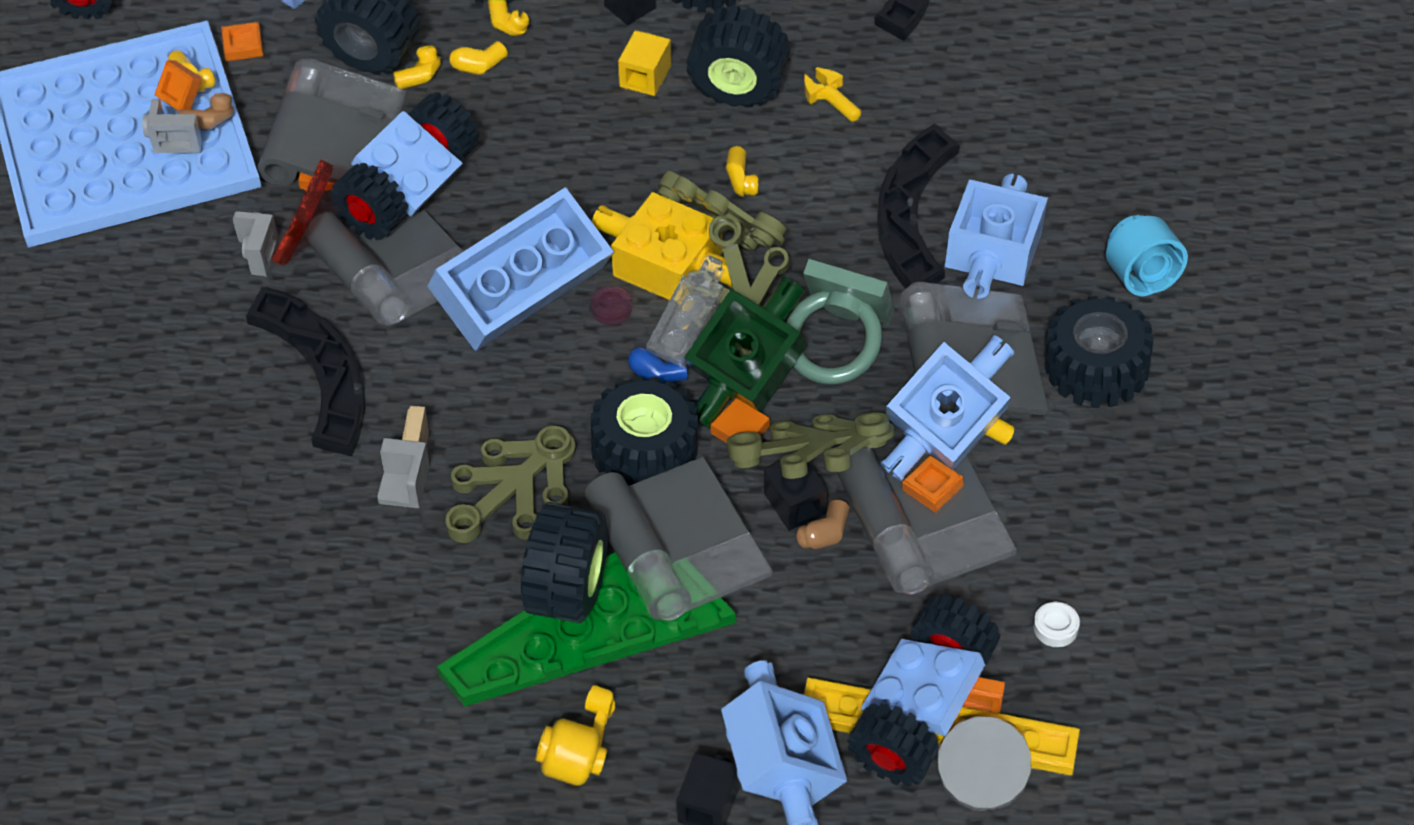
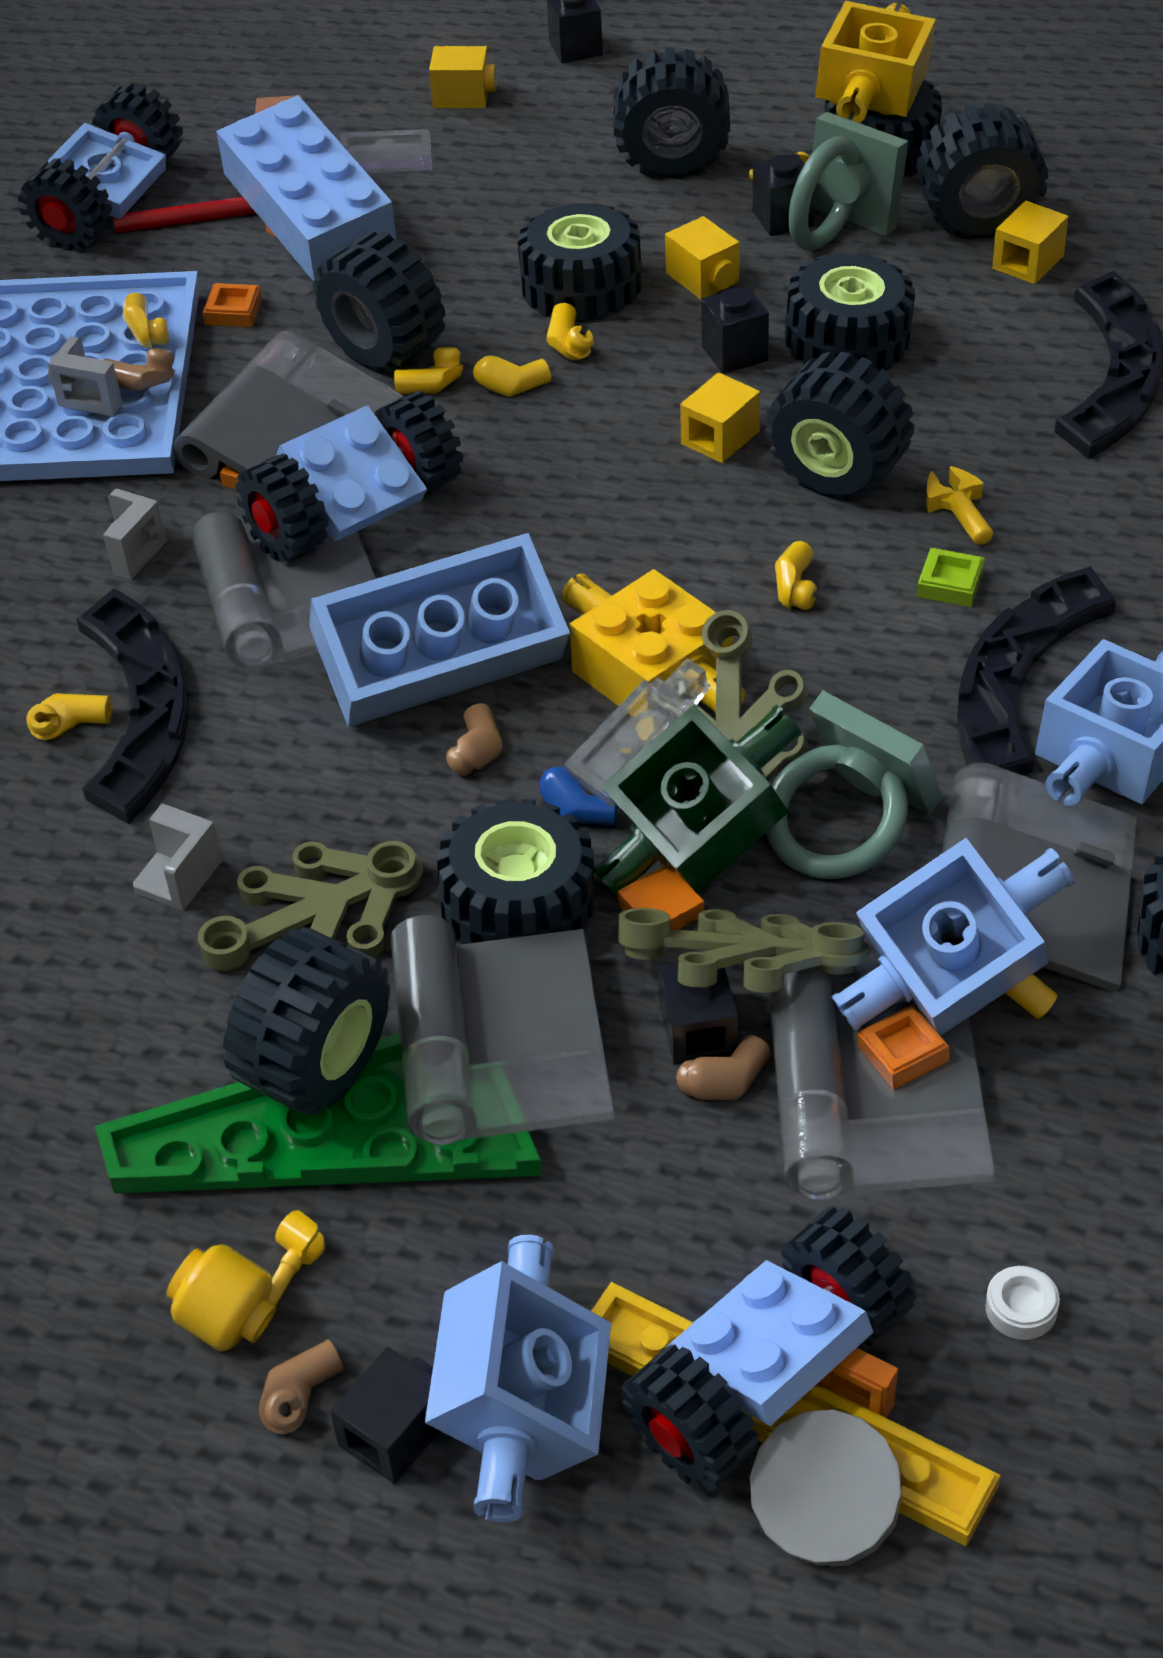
camera: 20 degrees right, 5 degrees down
orange tile [154,60,202,111] -> none
clear red tile [271,159,334,265] -> none
tan tile [402,406,429,445] -> none
clear pink tile [591,286,632,326] -> none
olive plant [657,171,787,252] -> none
none -> yellow arm [26,693,113,740]
none -> medium nougat arm [259,1339,344,1434]
none -> medium nougat arm [446,703,503,776]
none -> lime tile [917,548,985,607]

